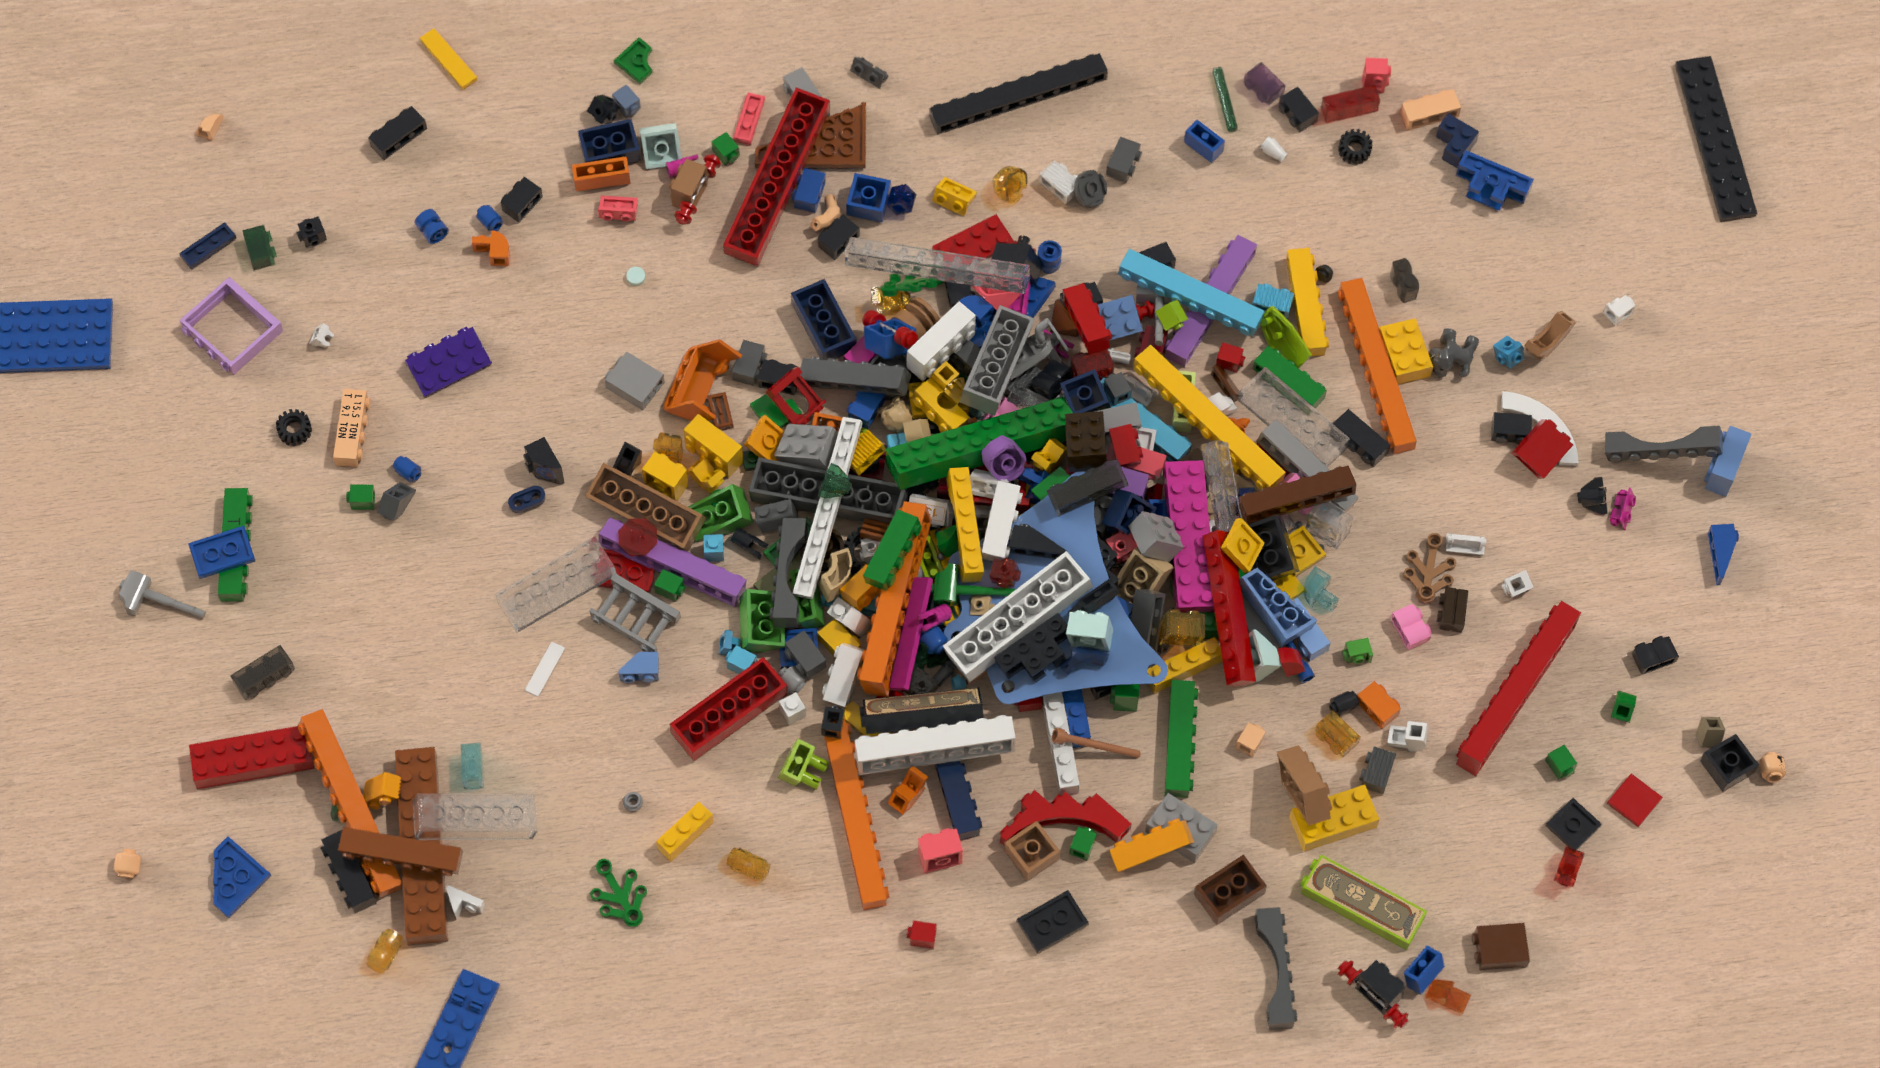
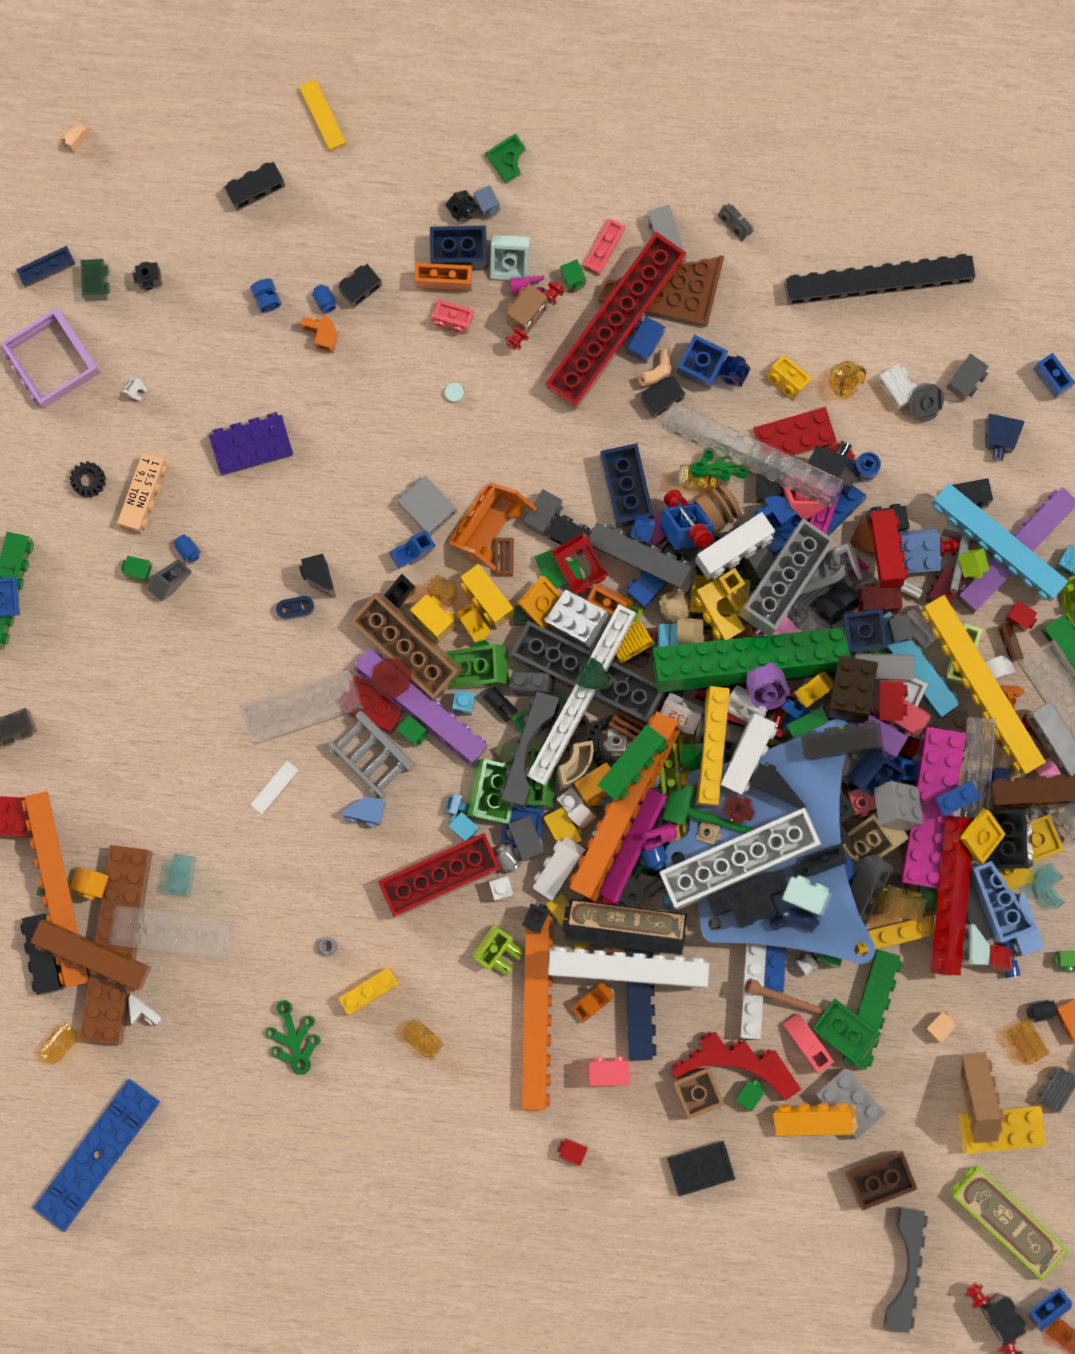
camera: 20 degrees right, 15 degrees up
none -> blue brick [389,530,436,569]
none -> blue brick [631,514,655,543]
none -> coral slope [782,1013,834,1073]
none -> white wheel [795,952,819,977]
none -> green tile [811,998,882,1066]
none -> blue brick [933,781,981,816]
none -> dark blue torso [985,414,1025,461]

